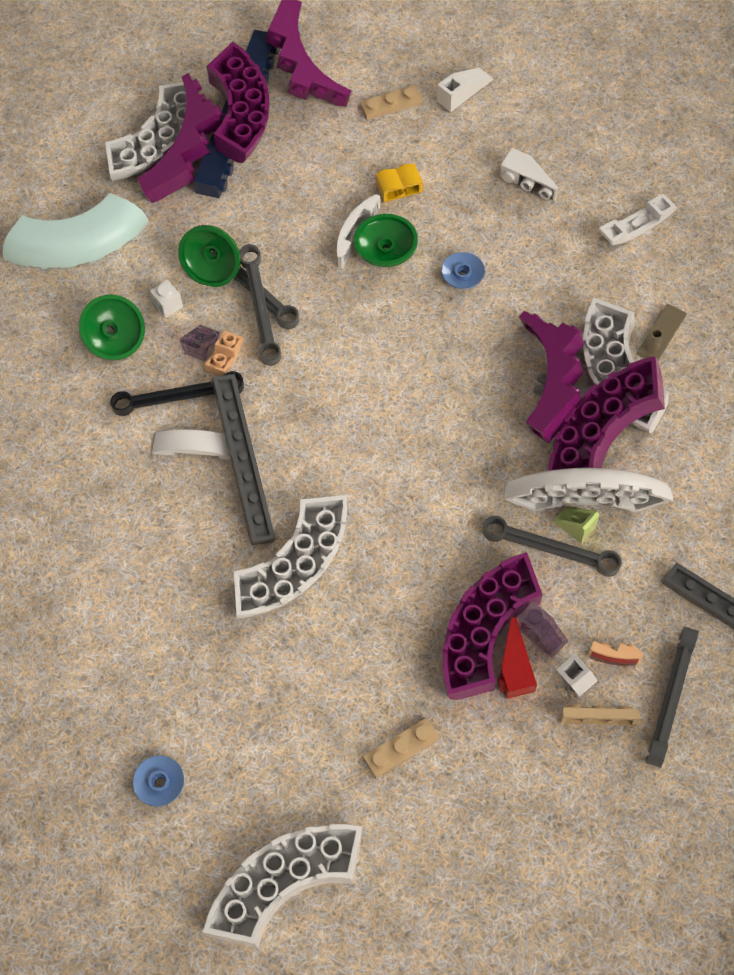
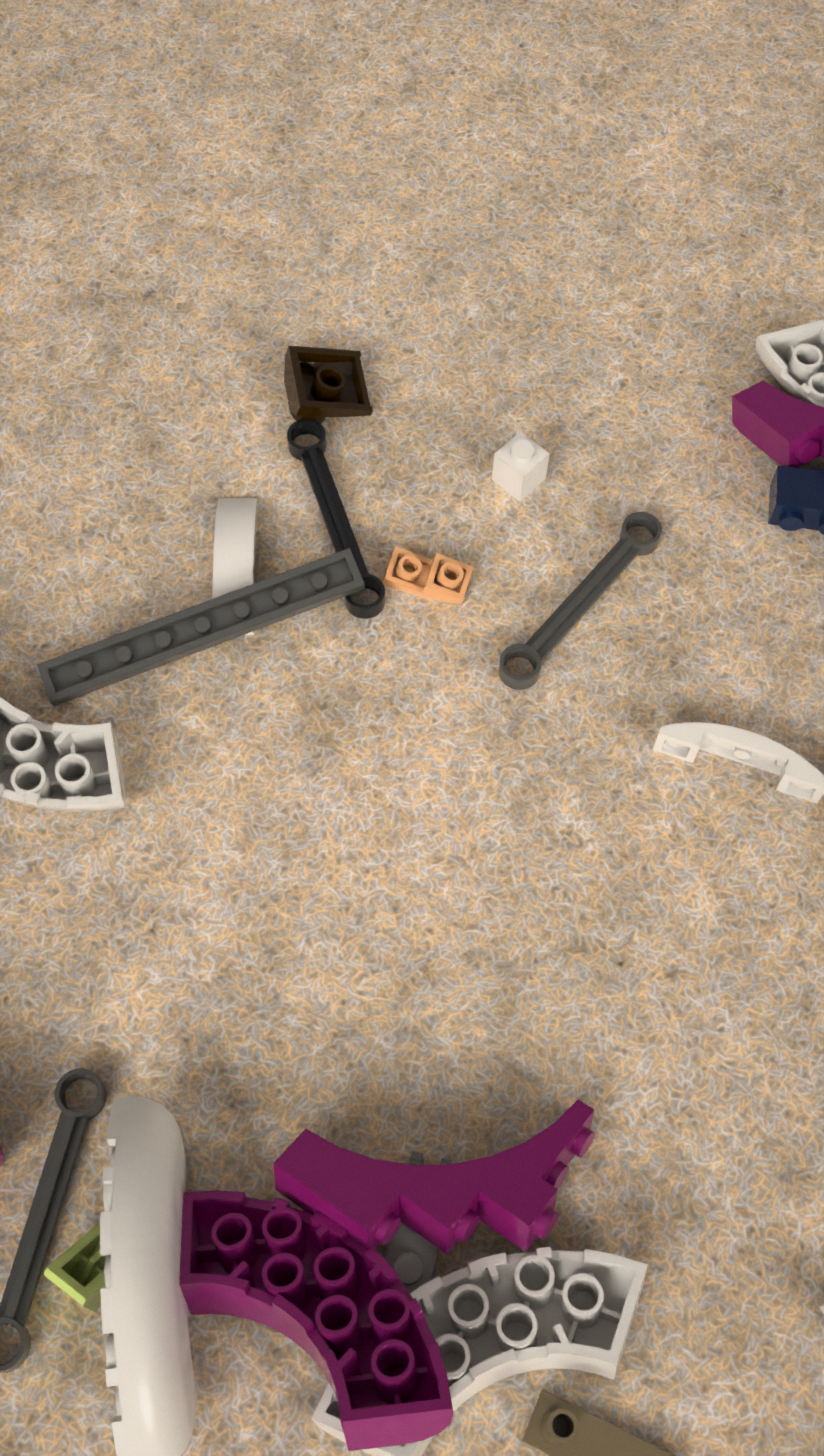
camera: 80 degrees right, 0 degrees up
light aqua brick [2,193,149,269] -> none
green dish [78,295,145,361] -> none
green dish [178,225,241,287] -> none
slope [180,325,220,361] -> none
dark grey piece [239,244,282,366] -> none
green dish [354,214,418,267] -> none
medium blue dish [442,252,485,289] -> none
none -> dark brown slope [284,346,373,424]

